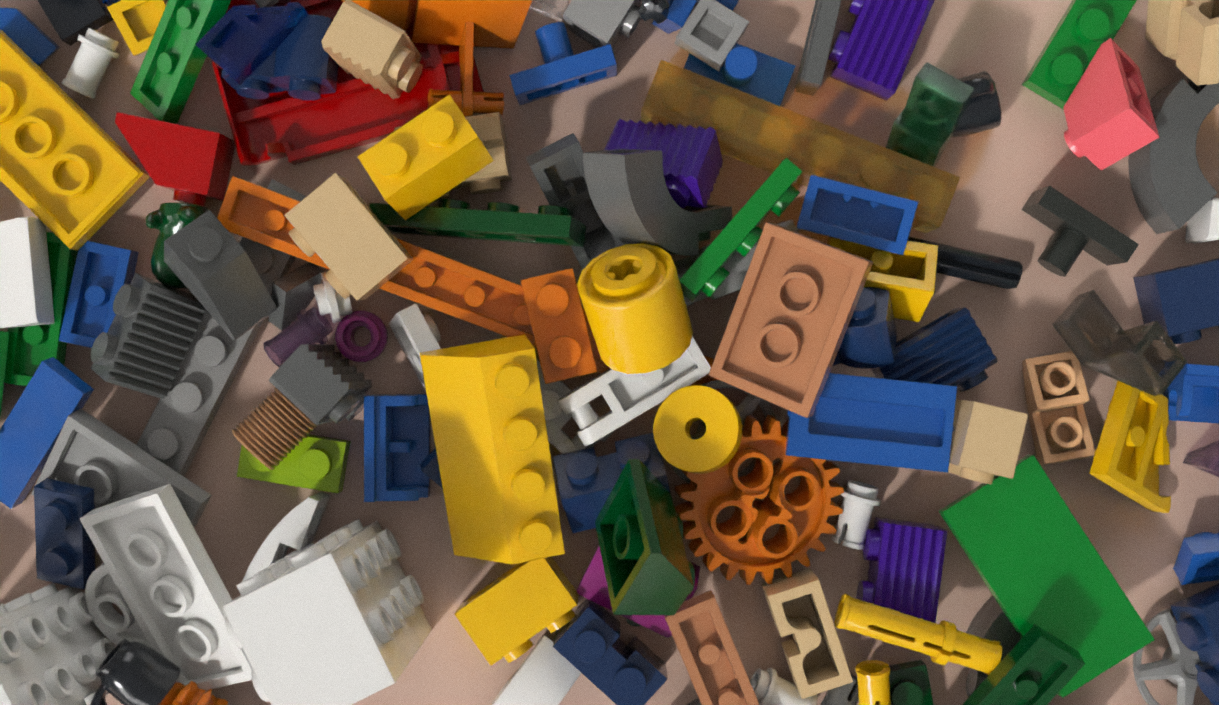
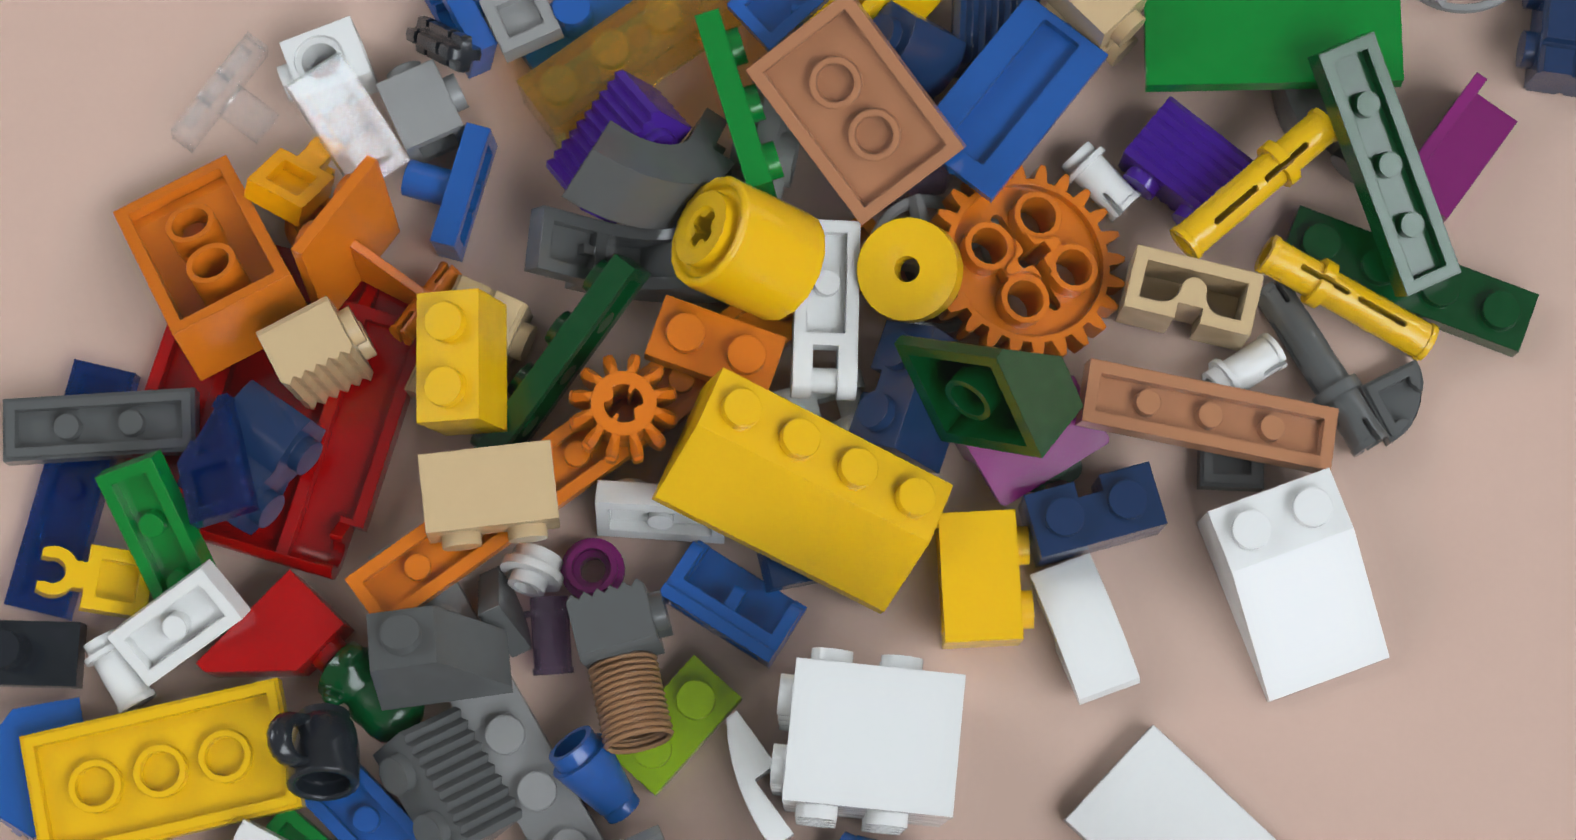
camera: 50 degrees left, 10 degrees down
none -> white plate [107,559,251,687]
none -> black piece [266,703,360,802]
none -> blue cone [549,725,640,824]
none -> orange gear [568,354,678,465]

